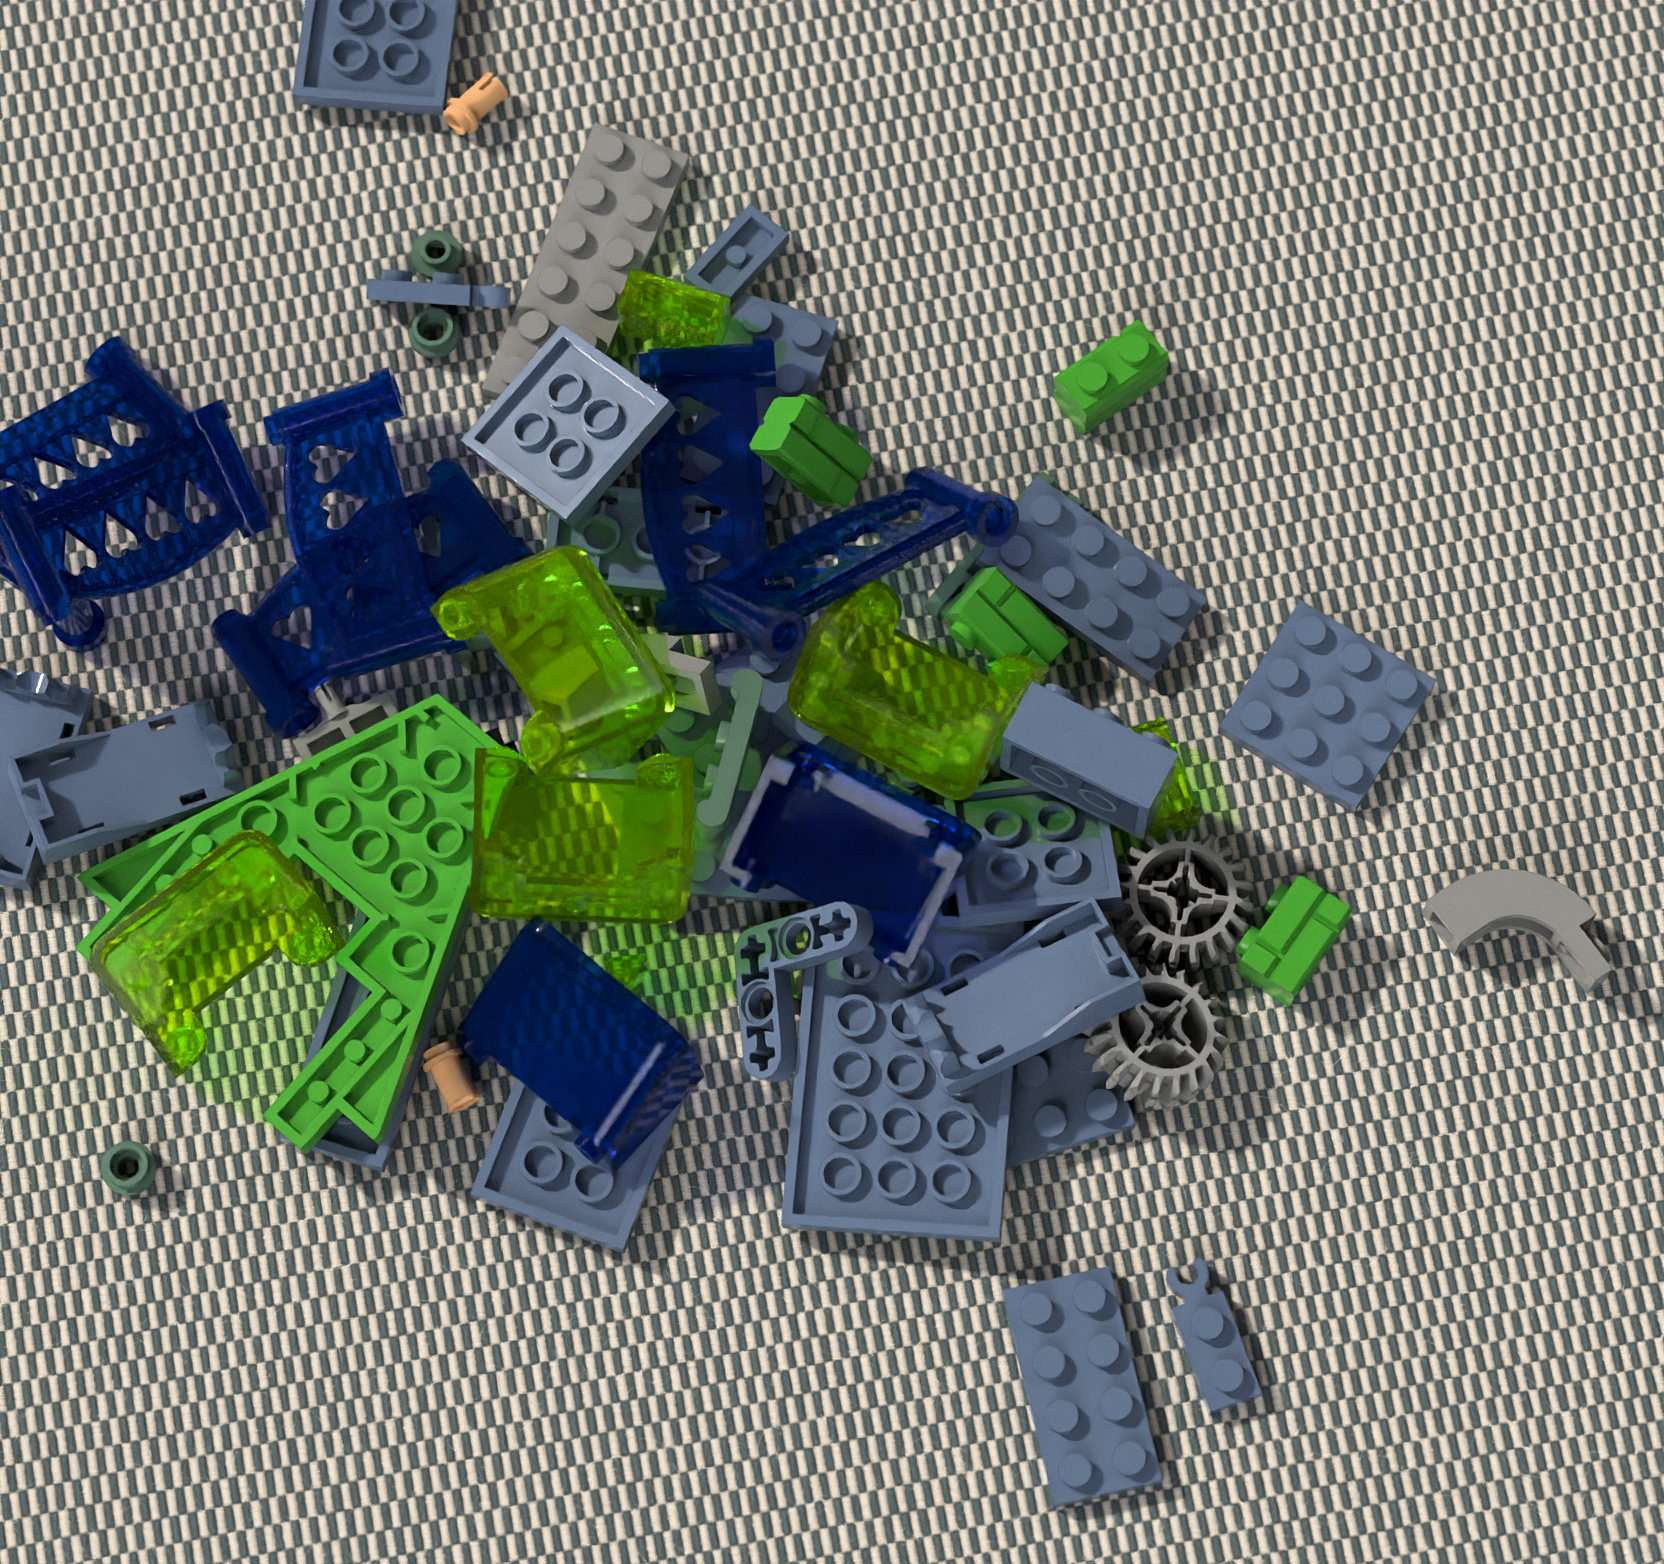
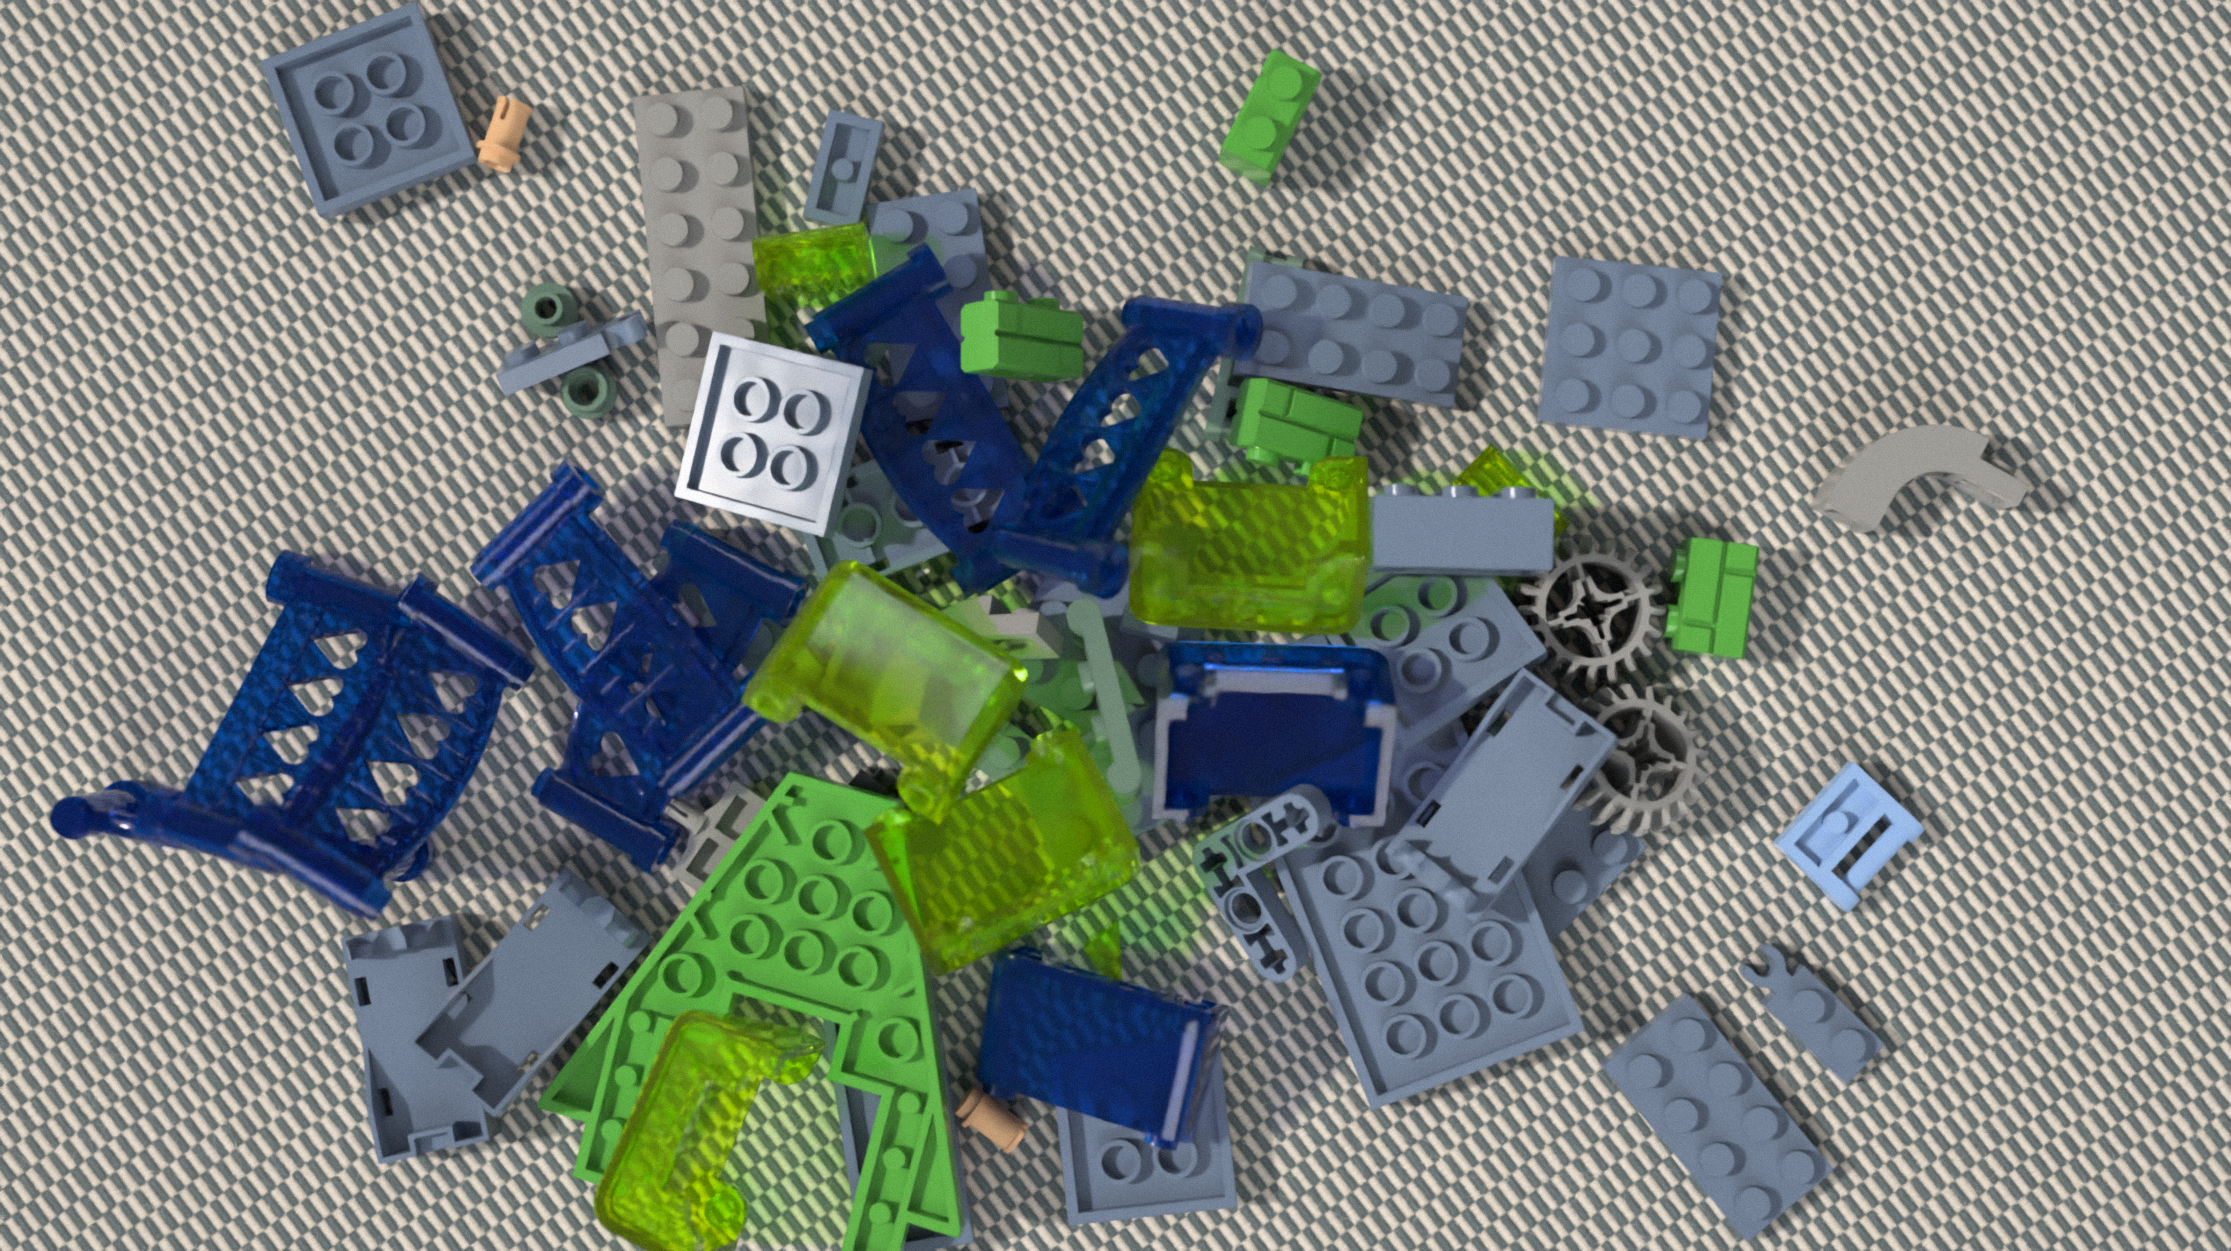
camera: 25 degrees left, 15 degrees up
none -> light blue plate [1772,762,1925,913]

